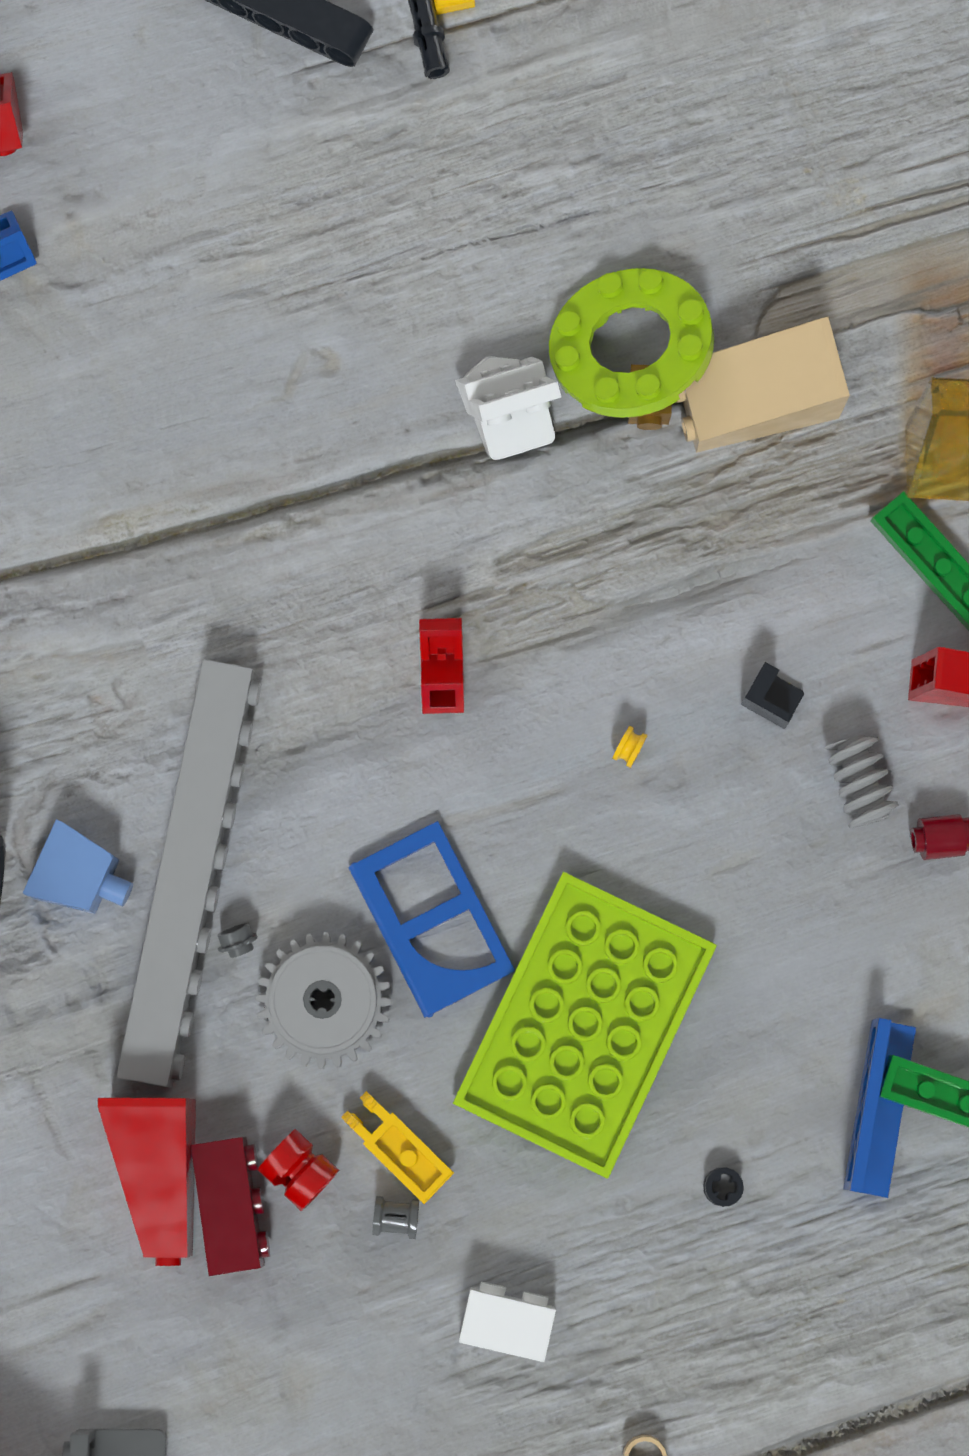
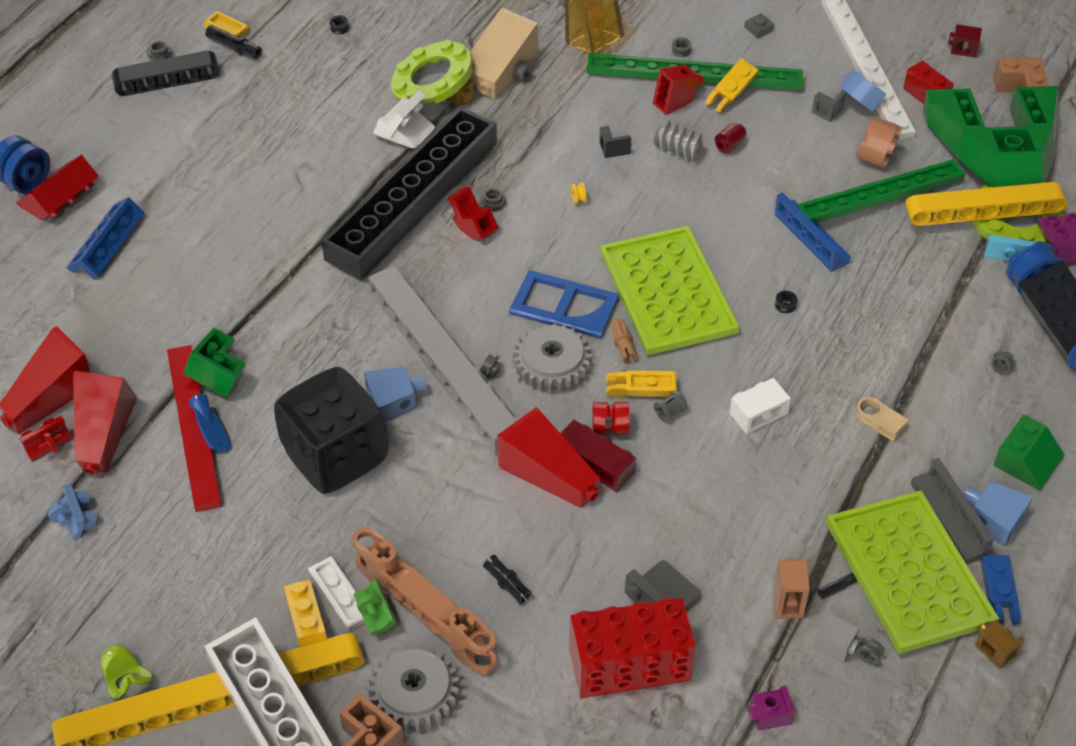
camera: 45 degrees left, 30 degrees down
none -> black brick [321,106,497,280]
none -> black bush [329,15,349,35]
none -> dark grey plate [482,188,505,209]
none -> dark grey bush [513,61,532,83]
none -> medium nougat axle [610,318,638,364]

